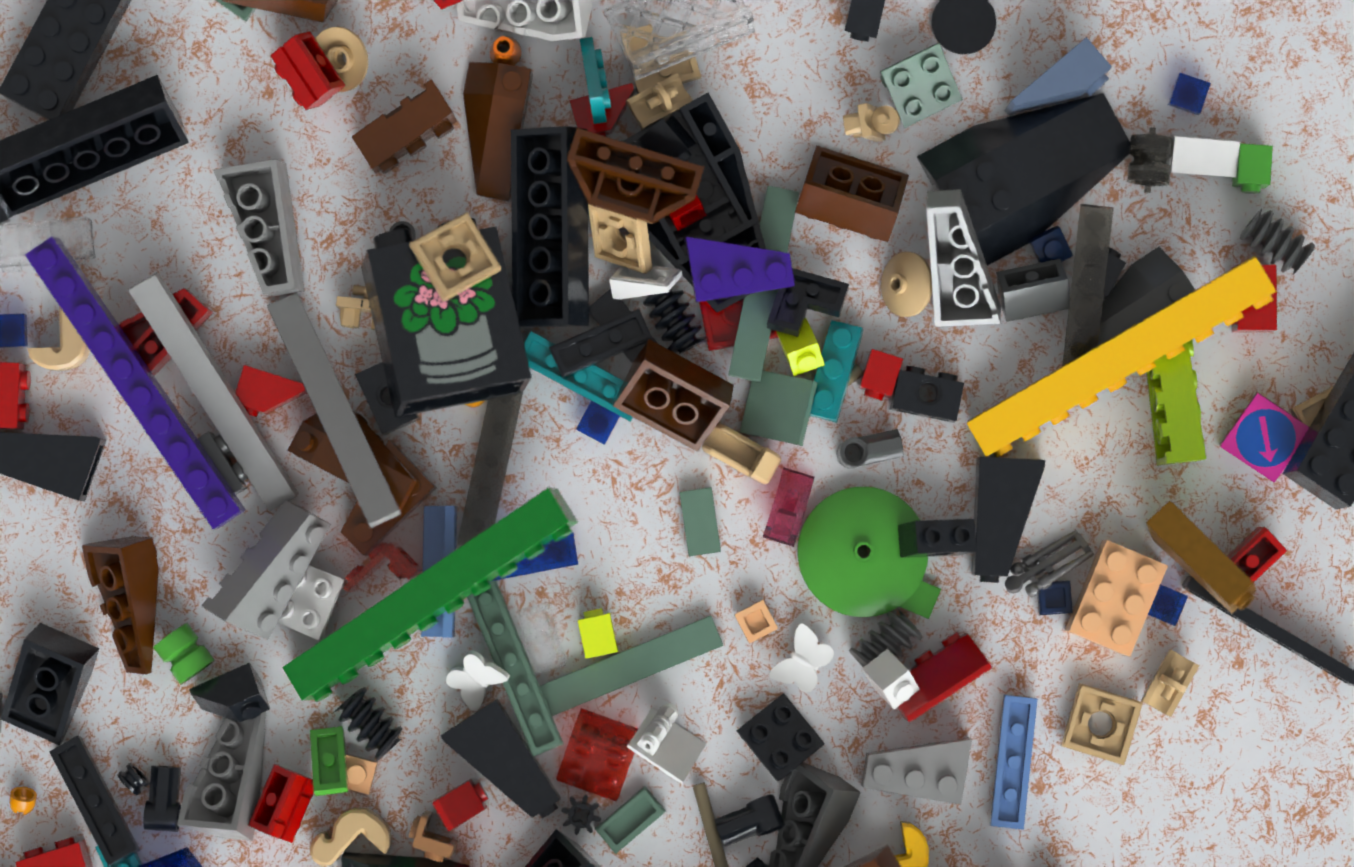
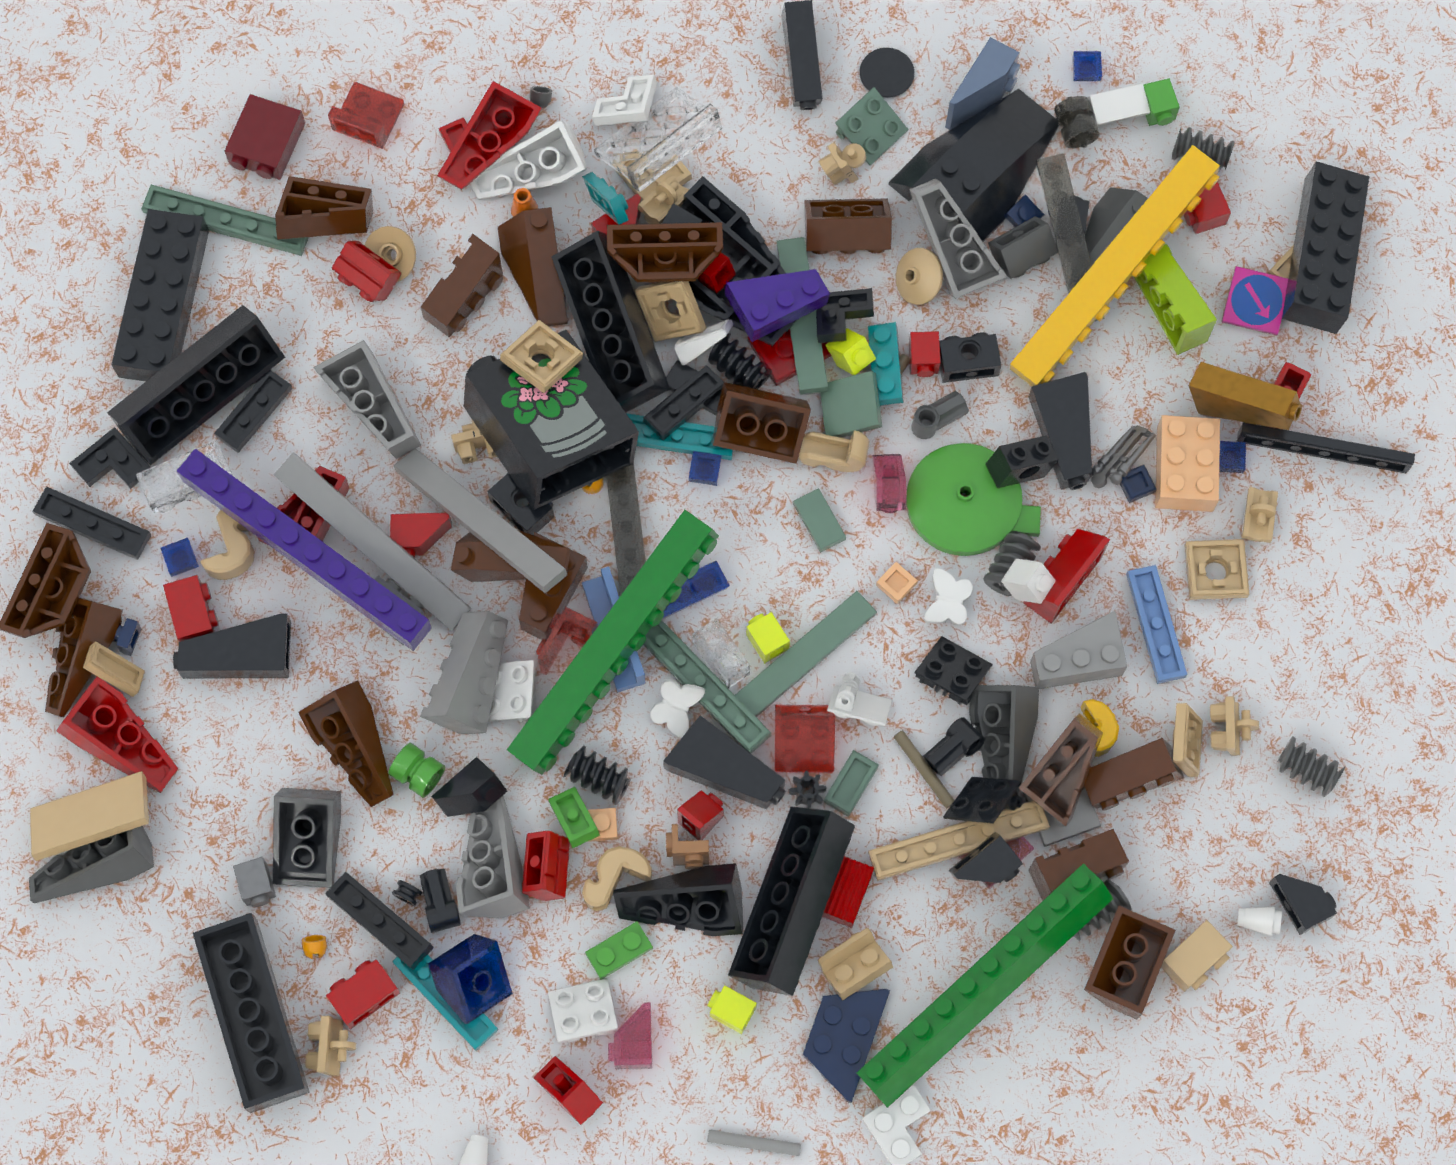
camera: 20 degrees left, 15 degrees down
none -> black plate [214,370,293,453]

